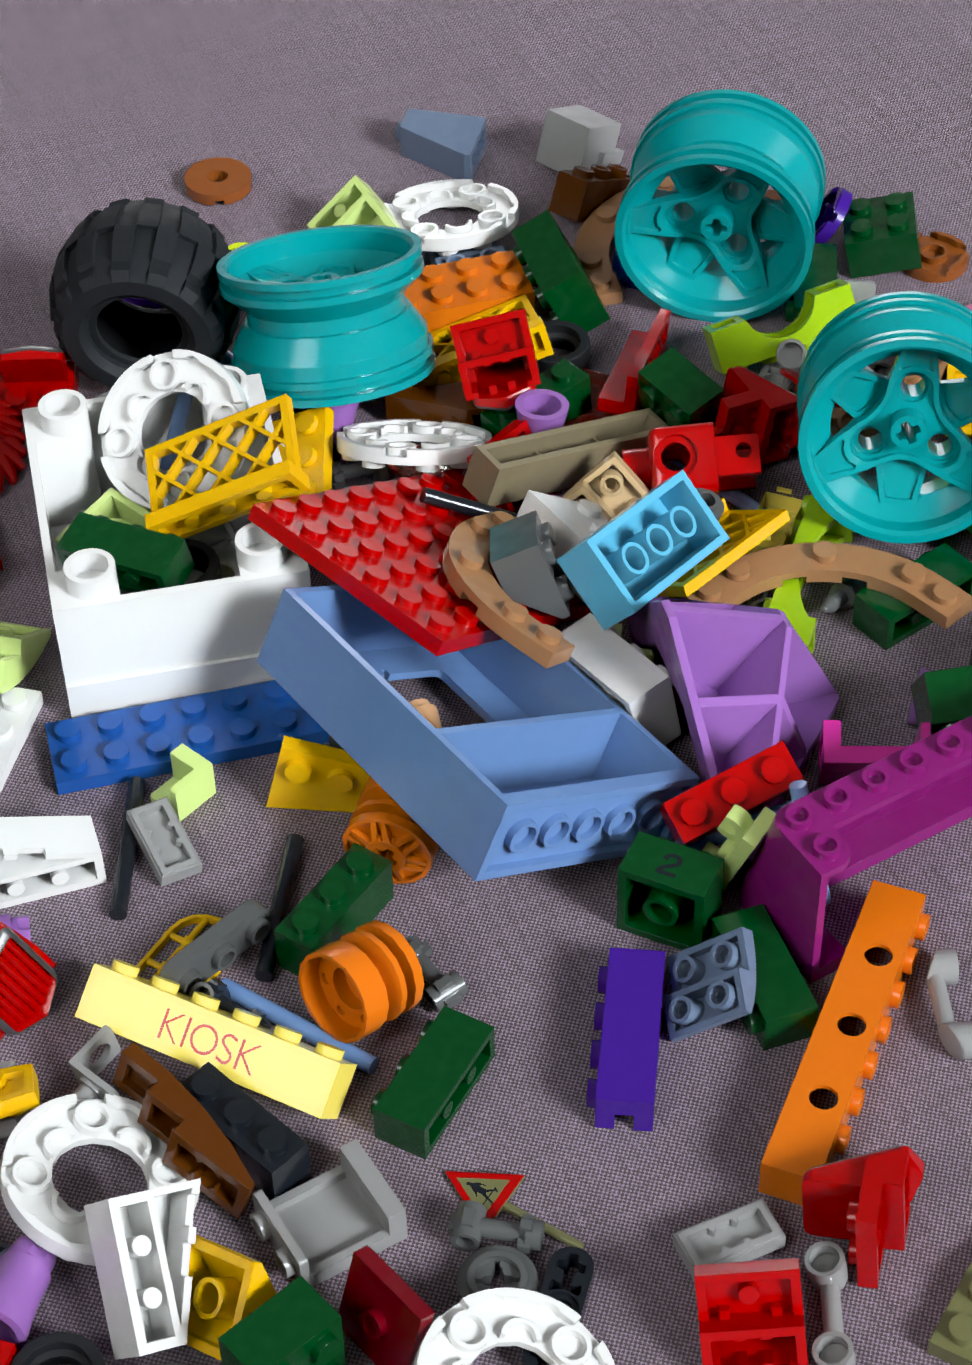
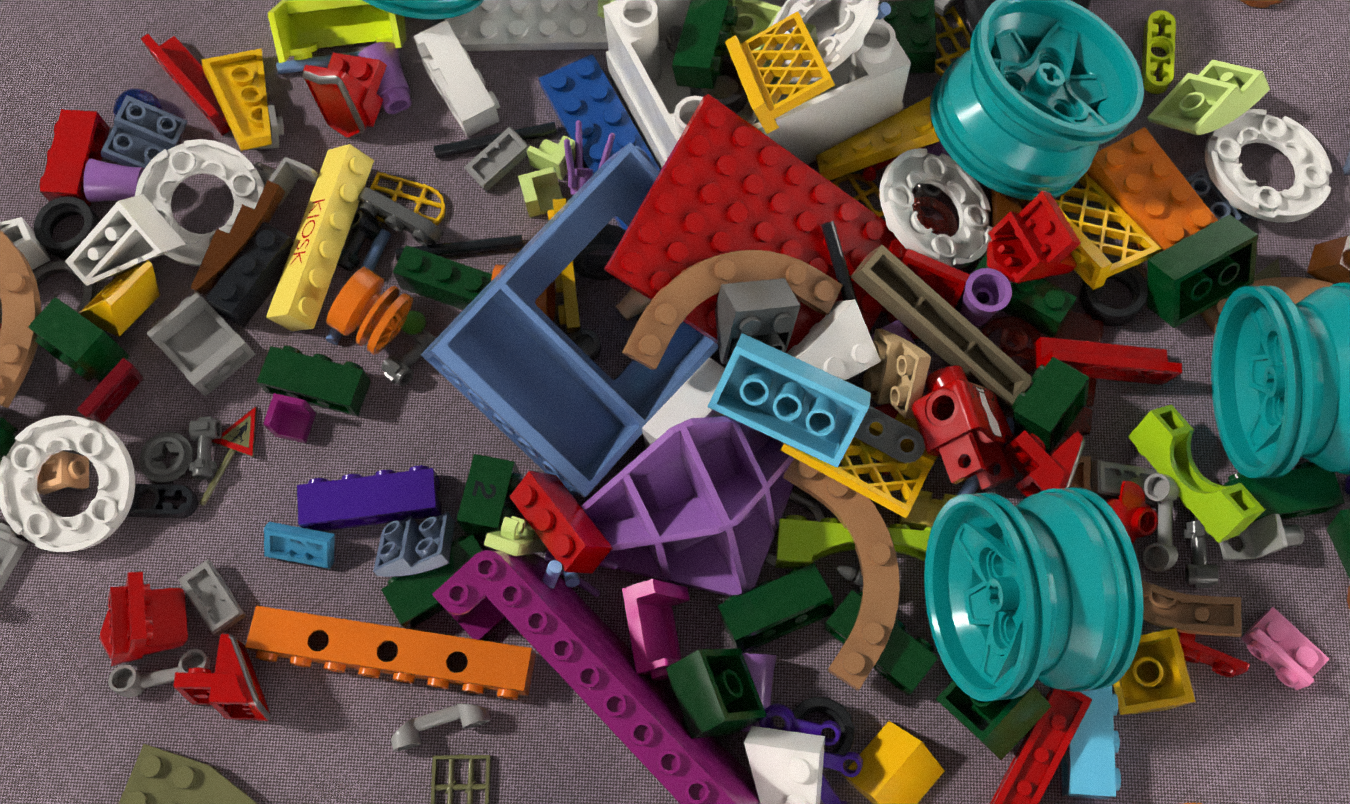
camera: 80 degrees right, 25 degrees up
none -> magenta panel [263,393,316,444]
none -> dark azure plate [264,522,335,569]
none -> yellowish green panel [518,167,563,218]
none -> medium lavender plant [564,120,615,195]
none -> dark green brick [718,563,835,653]

